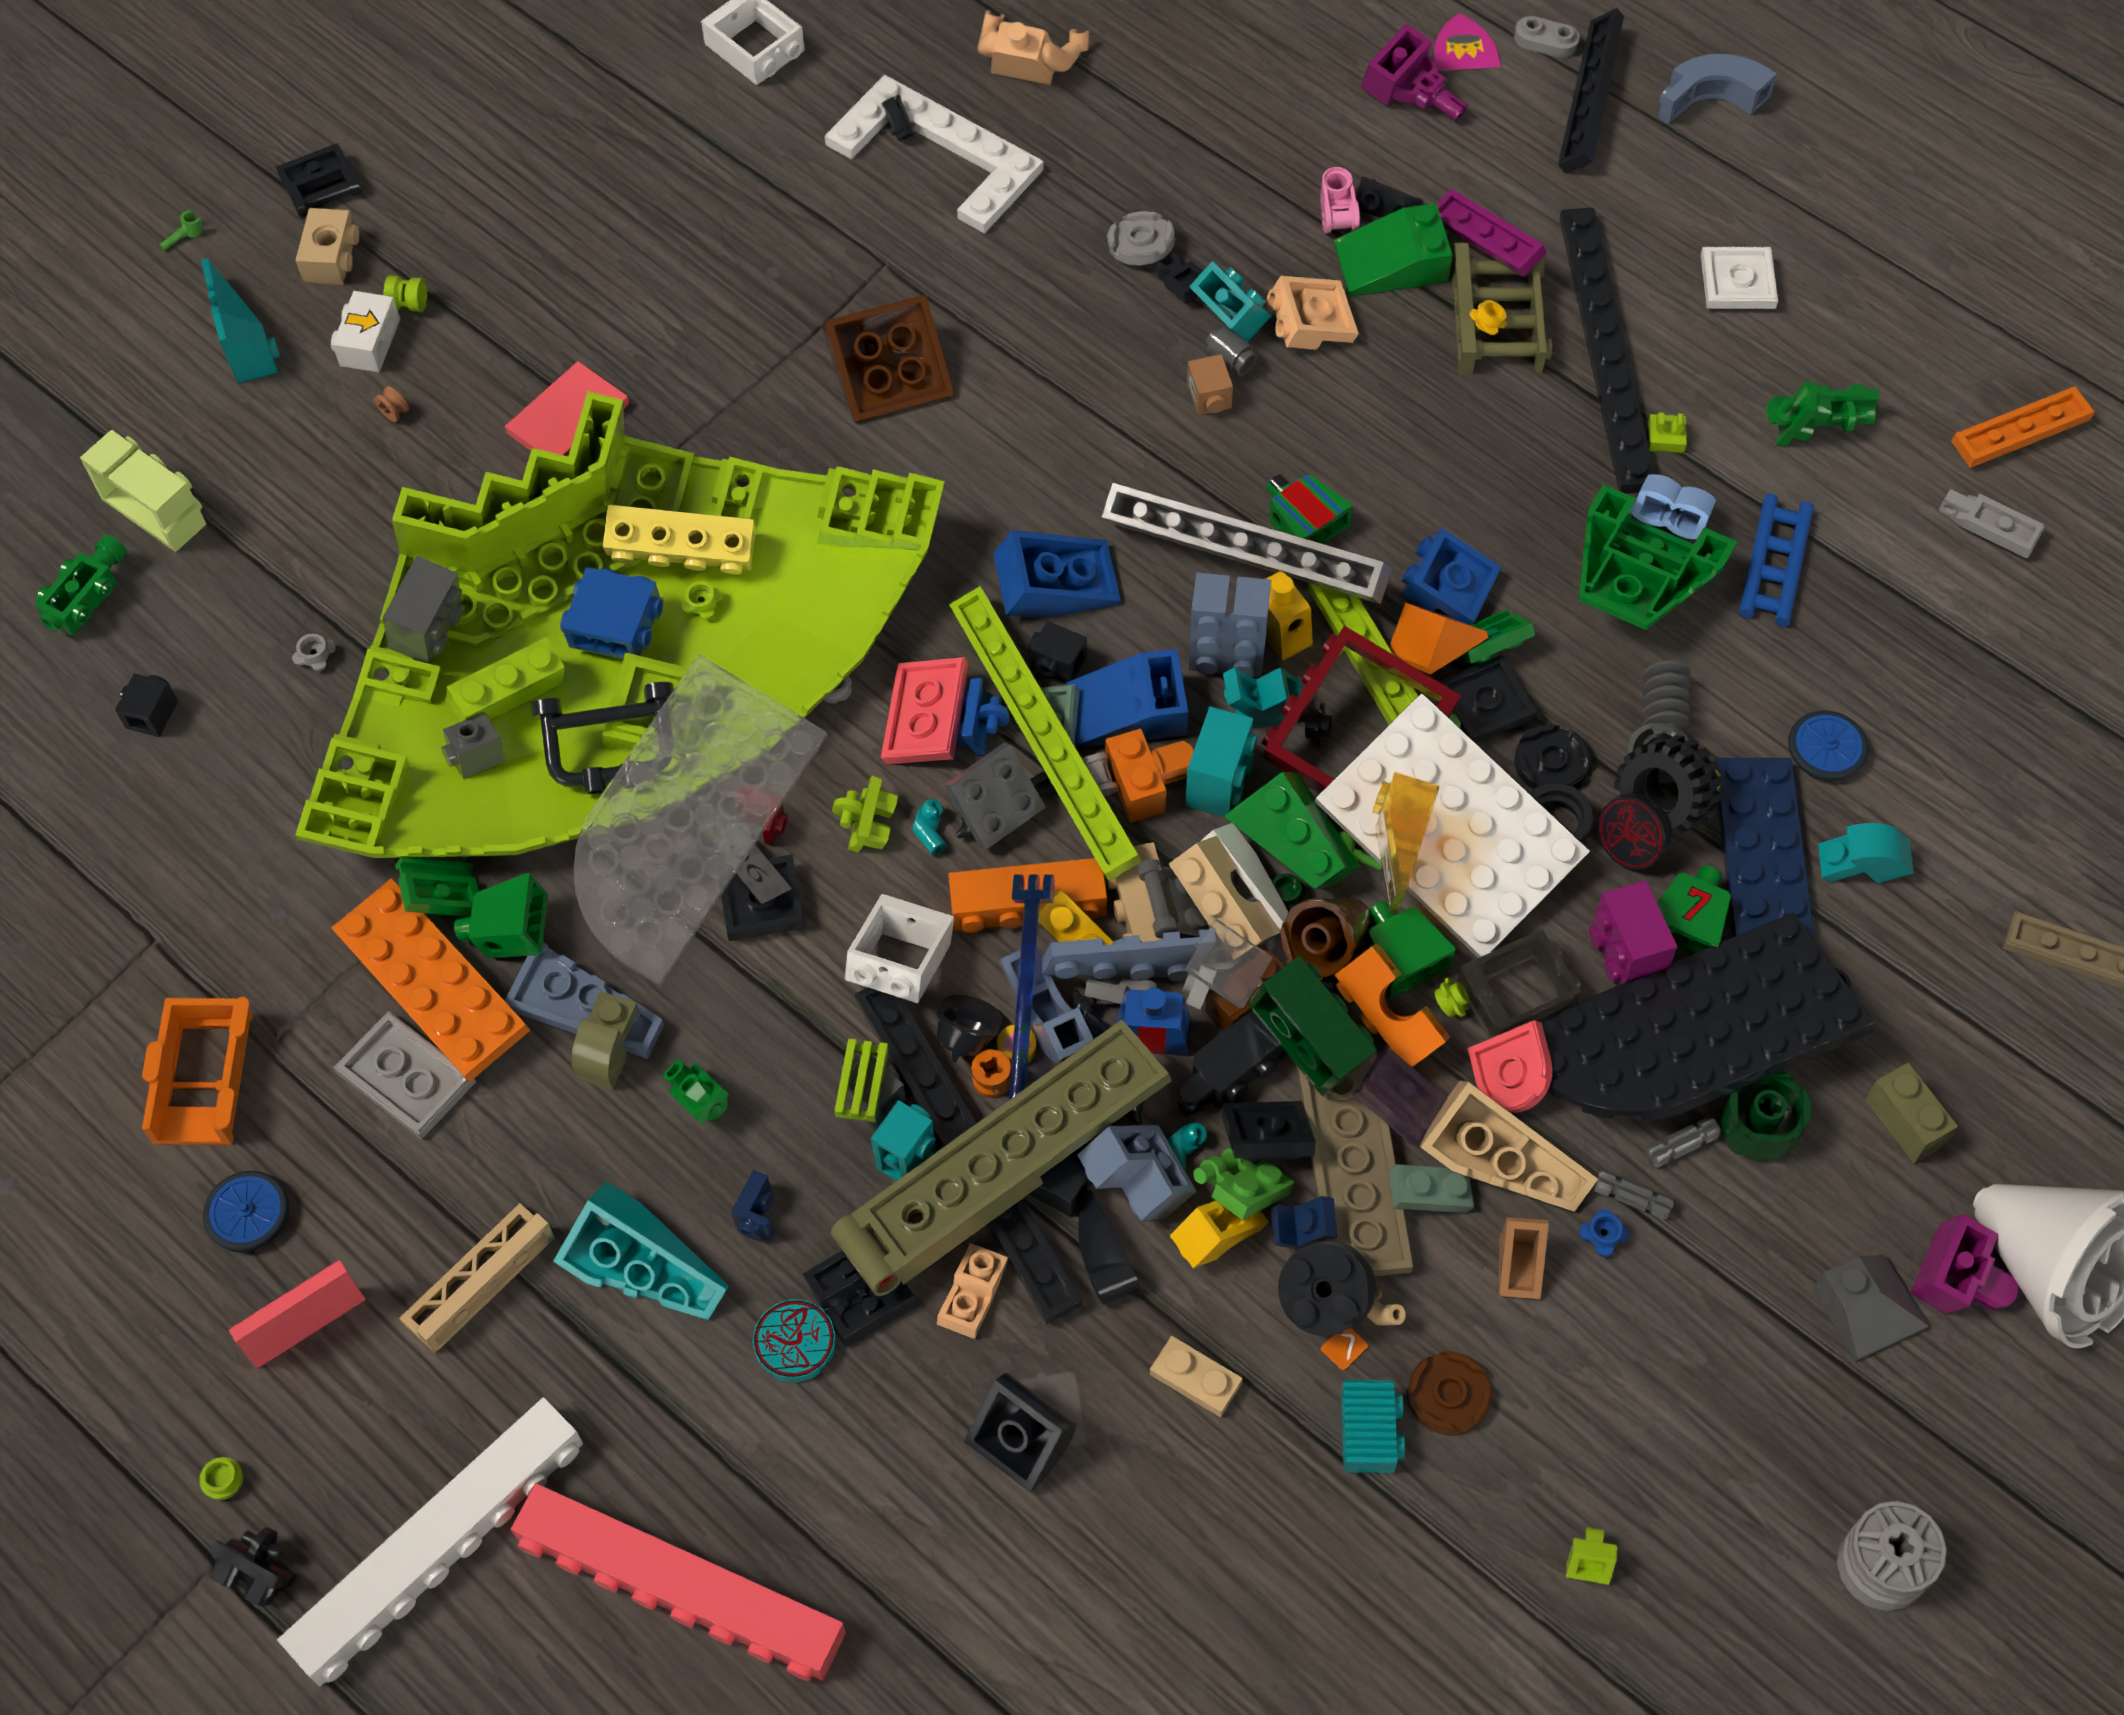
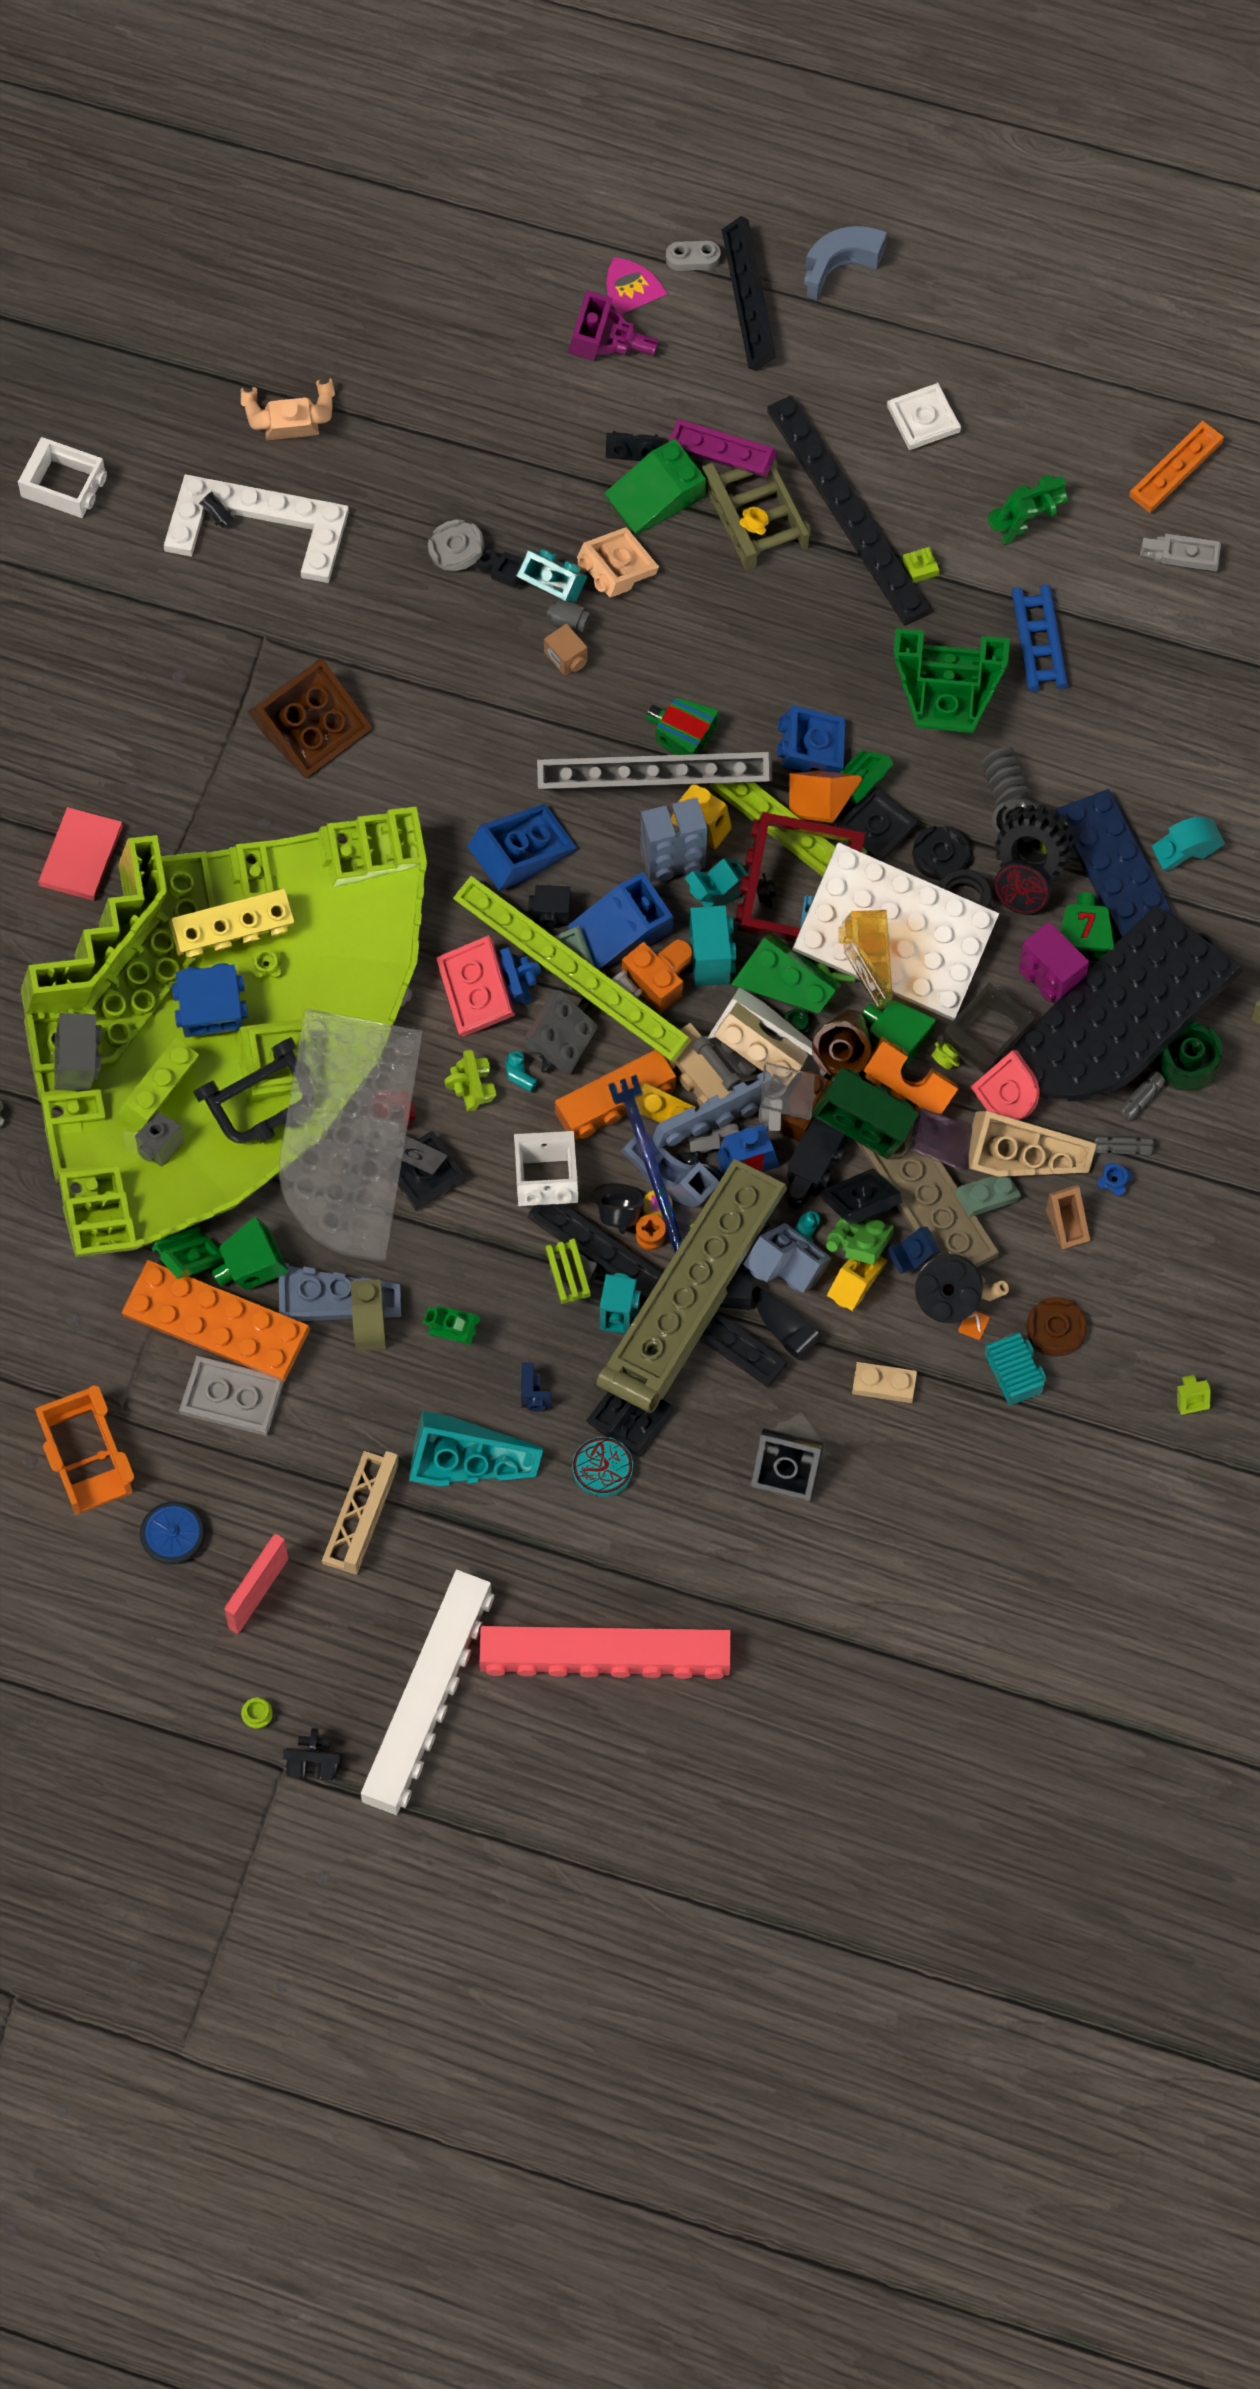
camera: 25 degrees left, 5 degrees up
light nougat slope [937,1243,1008,1339] -> none
bright pink piece [1320,167,1360,234] -> none
light blue brick [1632,474,1716,539] -> none
blue wheel [1788,710,1868,780] -> none

